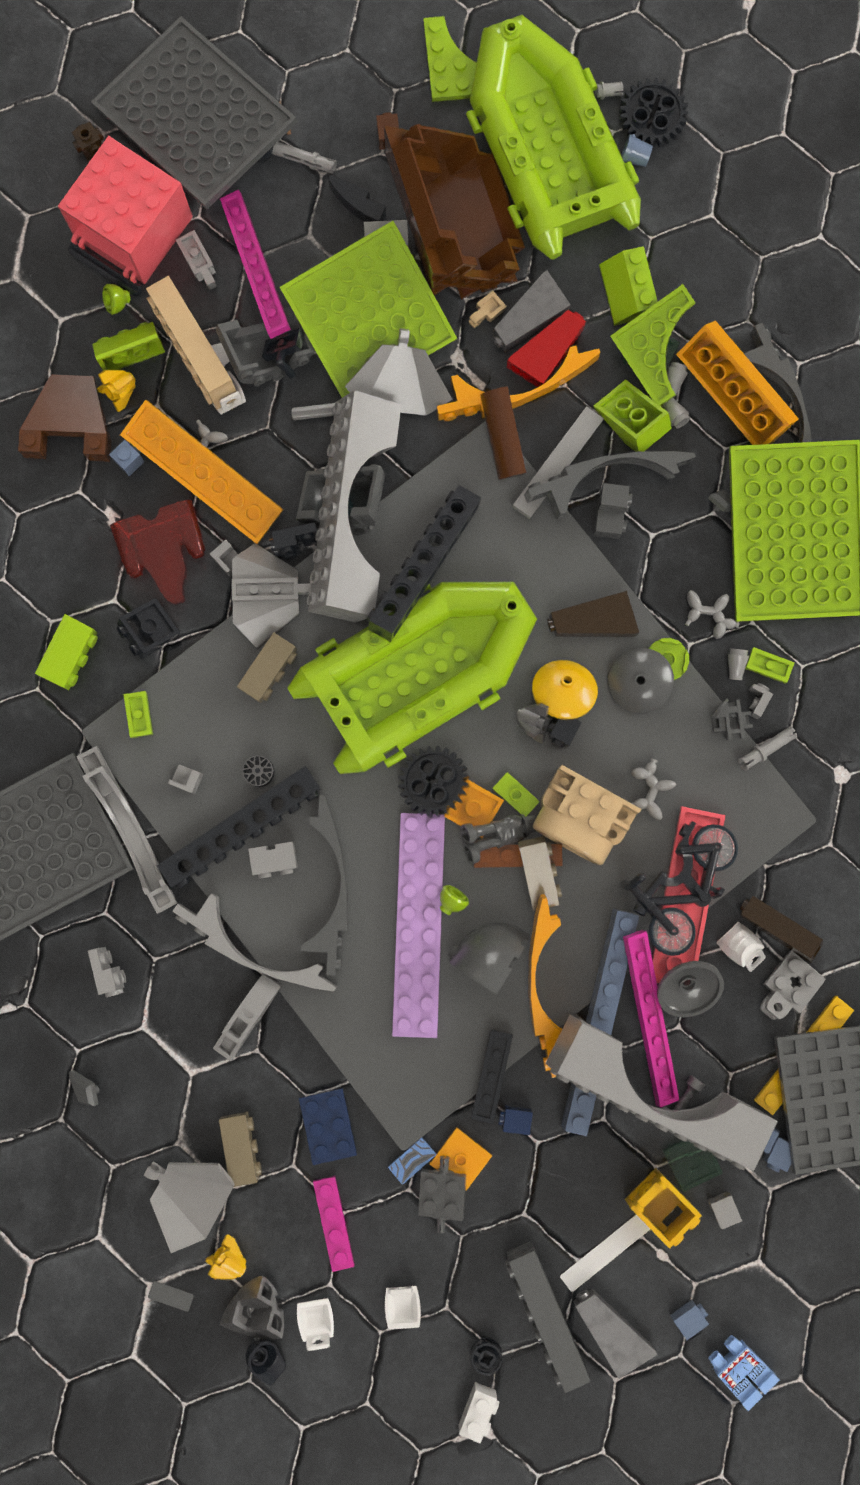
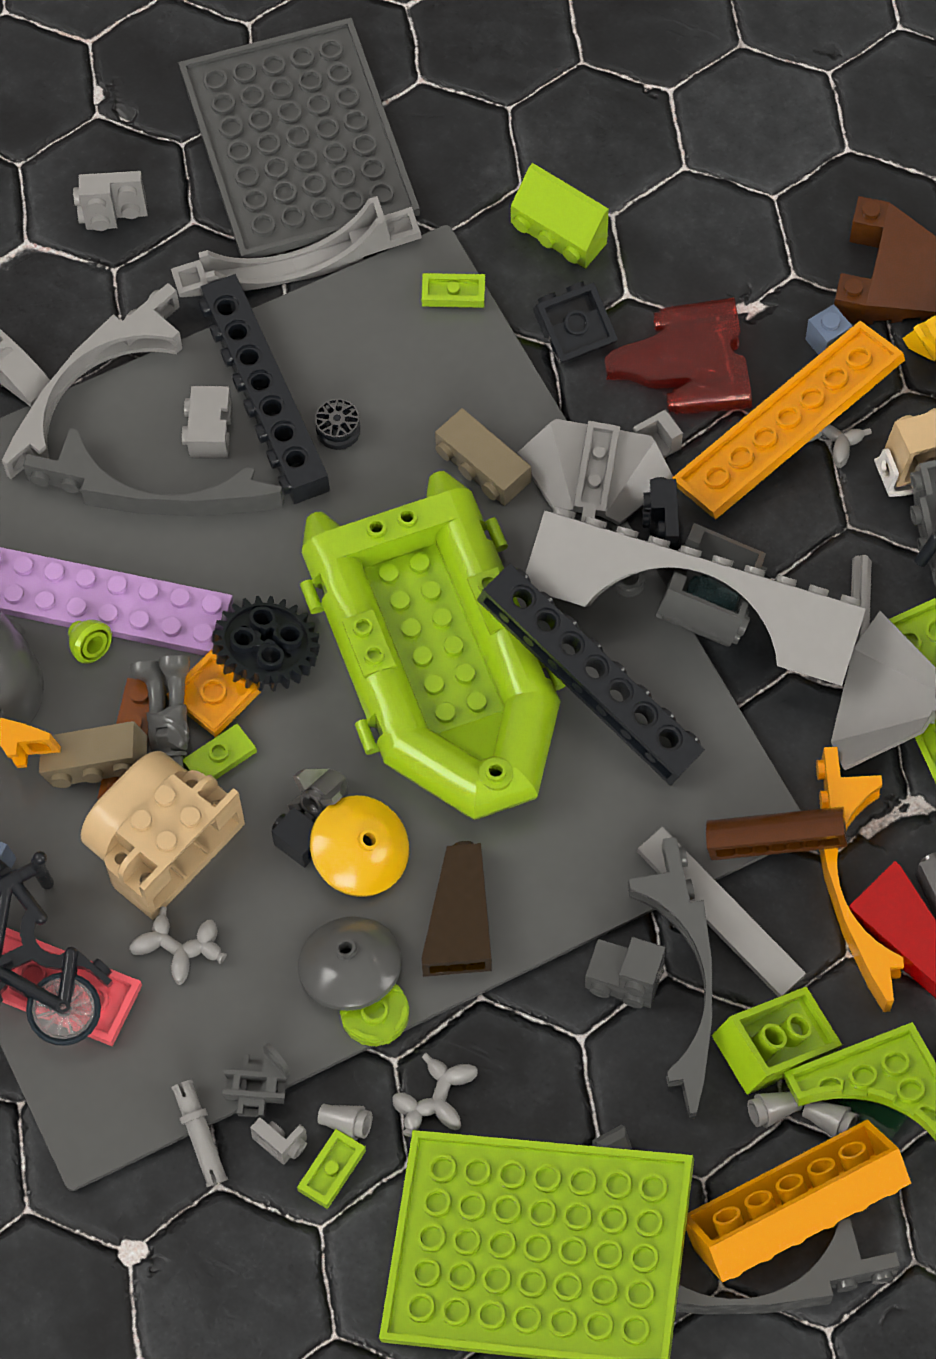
camera: 105 degrees right, 20 degrees down
light grey panel [168,765,204,794] -> none

